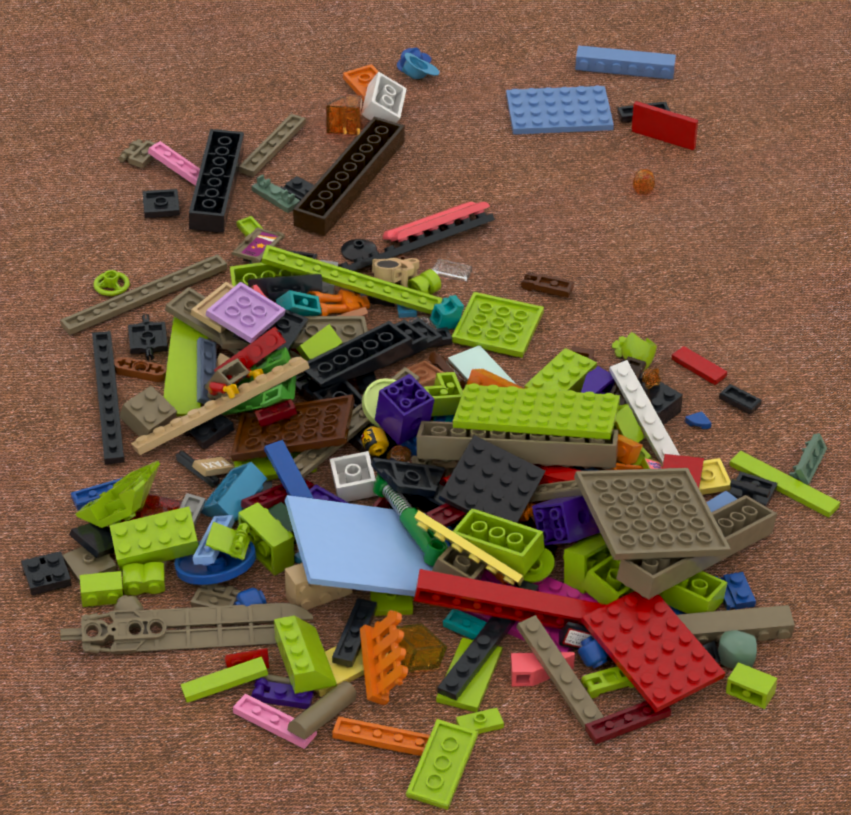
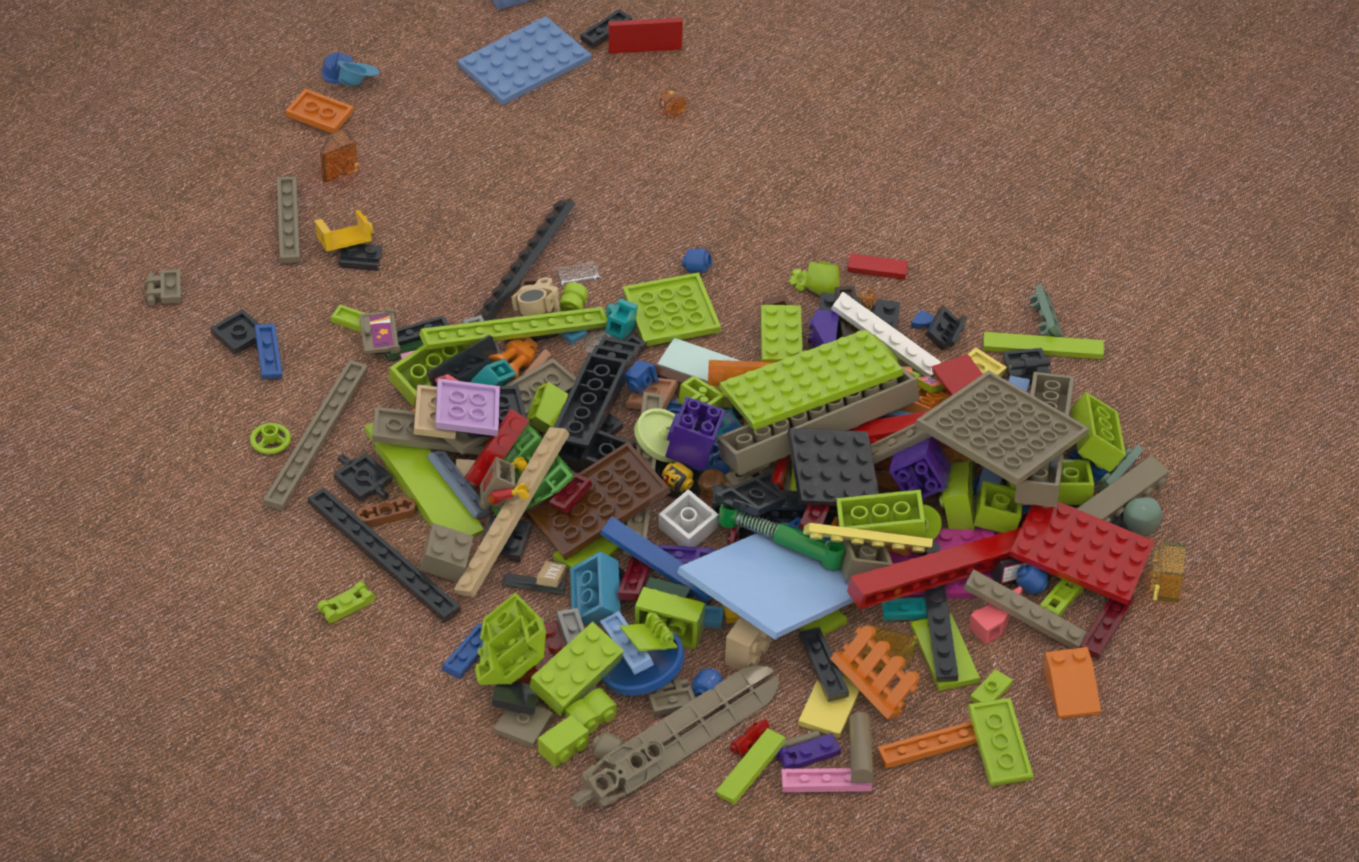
camera: 35 degrees left, 5 degrees up
black brick [21,551,72,596] -> none
bright pink plate [148,141,200,186] -> none
black brick [189,129,244,233] -> none
sand green plate [252,175,300,213] -> none
lime slope [274,615,337,694] -> none
dark brown brick [293,116,405,236] -> none
black dish [341,238,377,262] -> none
white brick [361,72,407,123] -> none
coral plate [383,202,490,242] -> none
reddish brown hinge [520,272,574,298] -> none
black plate [719,384,762,415] -> none
lime brick [726,662,777,709] -> none
none -> blue plate [254,324,282,379]
none -> yellow panel [314,210,373,251]
none -> lime plate [317,581,375,623]
none -> blue brick [624,360,658,394]
none -> blue head [682,248,712,274]
none -> black bracket [925,306,967,350]
none -> orange slope [1043,647,1101,719]
none -> lime brick [1071,392,1126,472]
none -> sand green plate [1096,445,1143,492]
none -> clear yellow brick [1150,540,1186,603]

